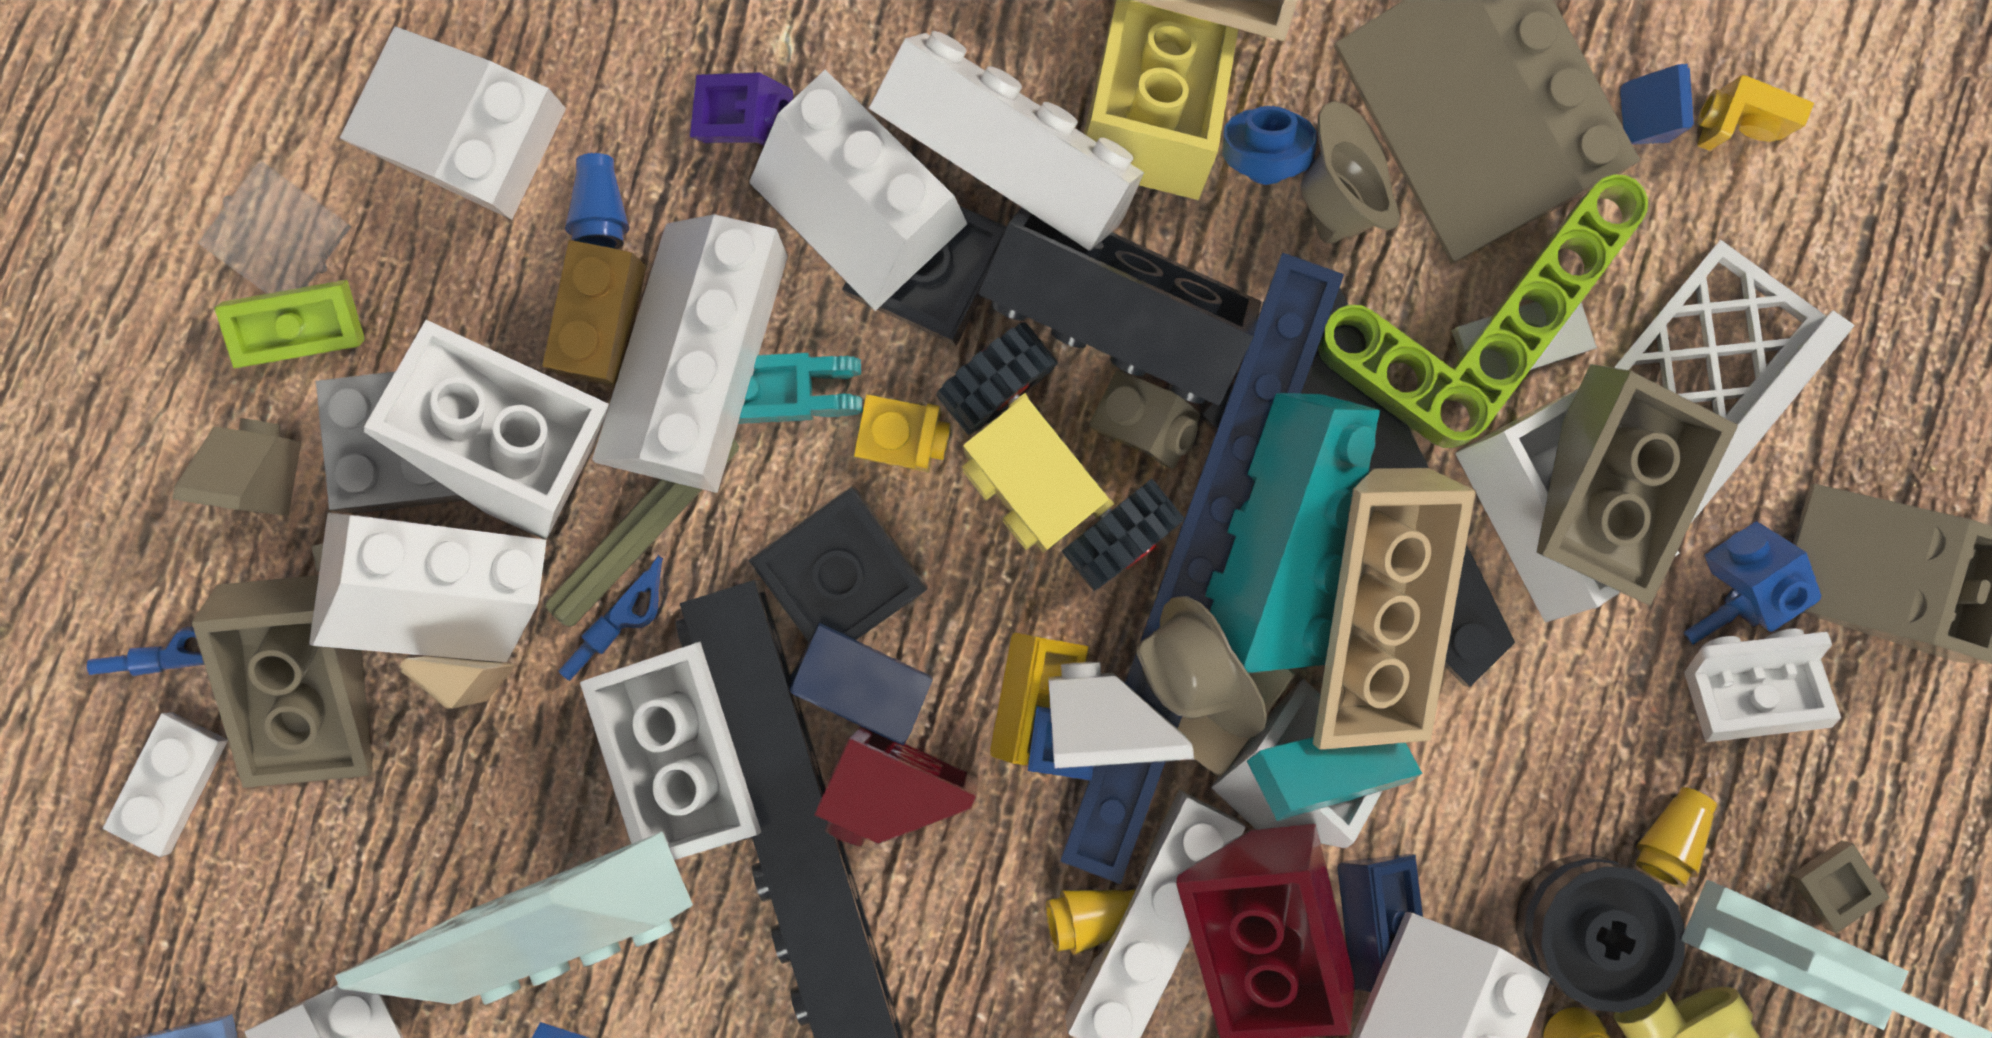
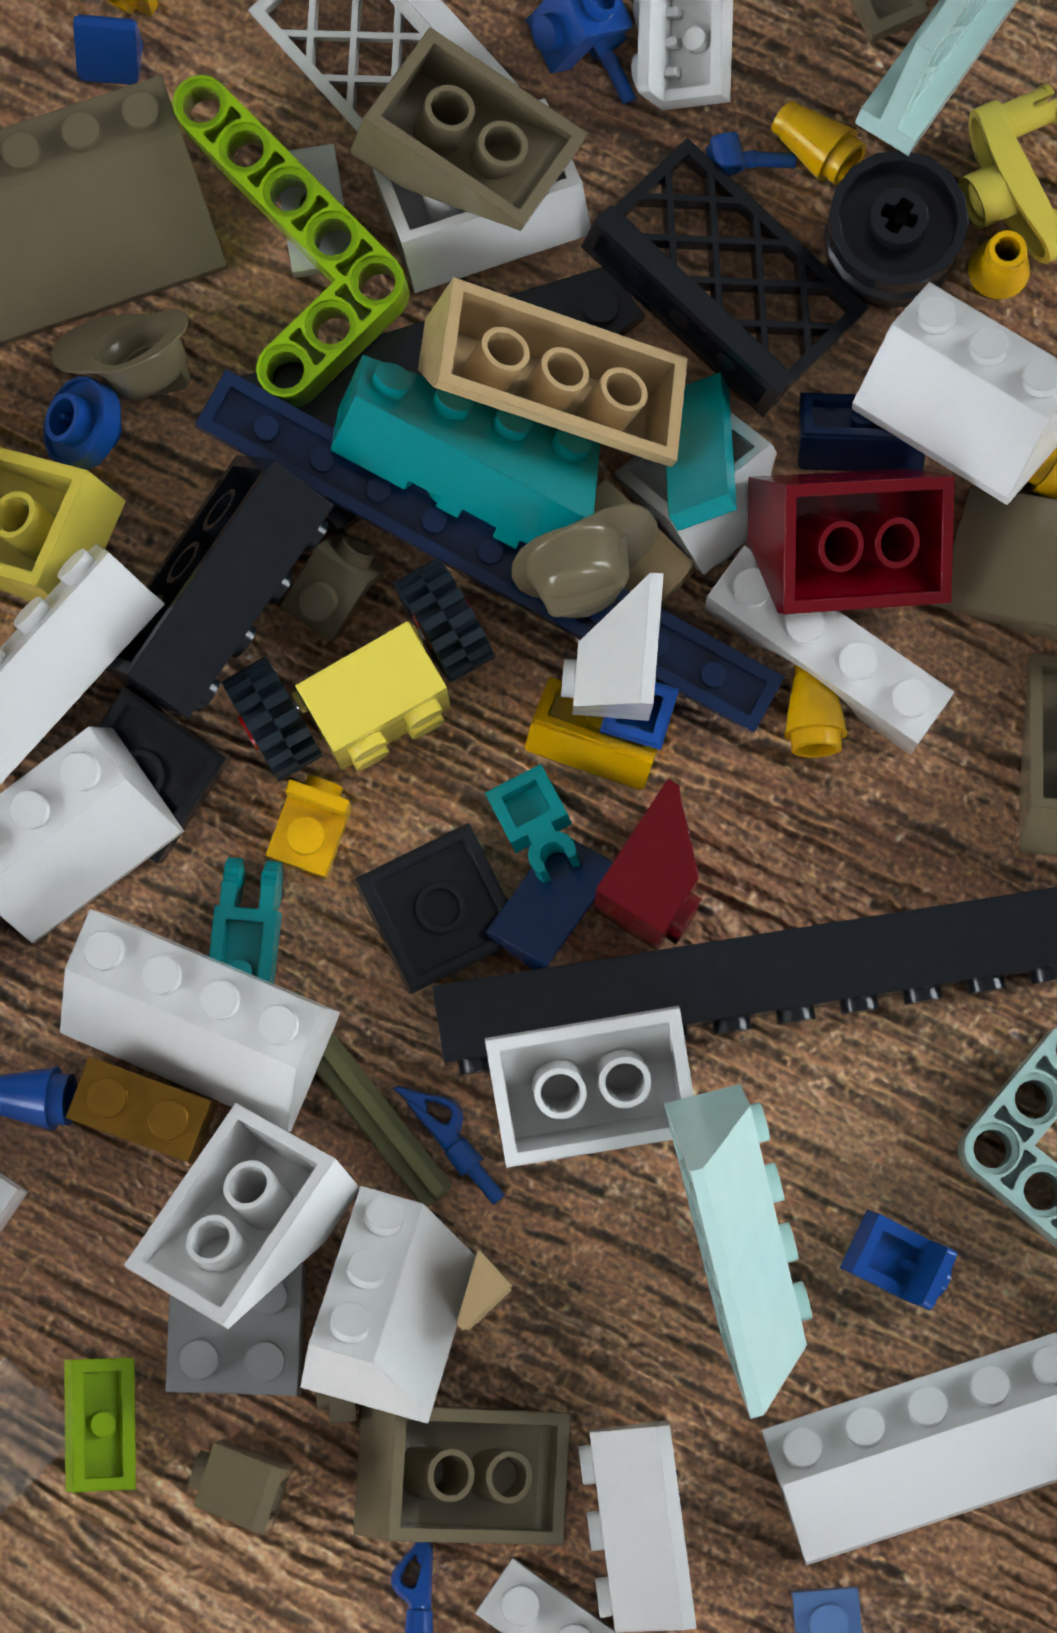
camera: 75 degrees left, 5 degrees down
none -> teal plate [485,764,581,884]
none -> white slope [578,1420,697,1633]
none -> black fence [581,137,869,417]
none -> blue hand [705,132,796,177]

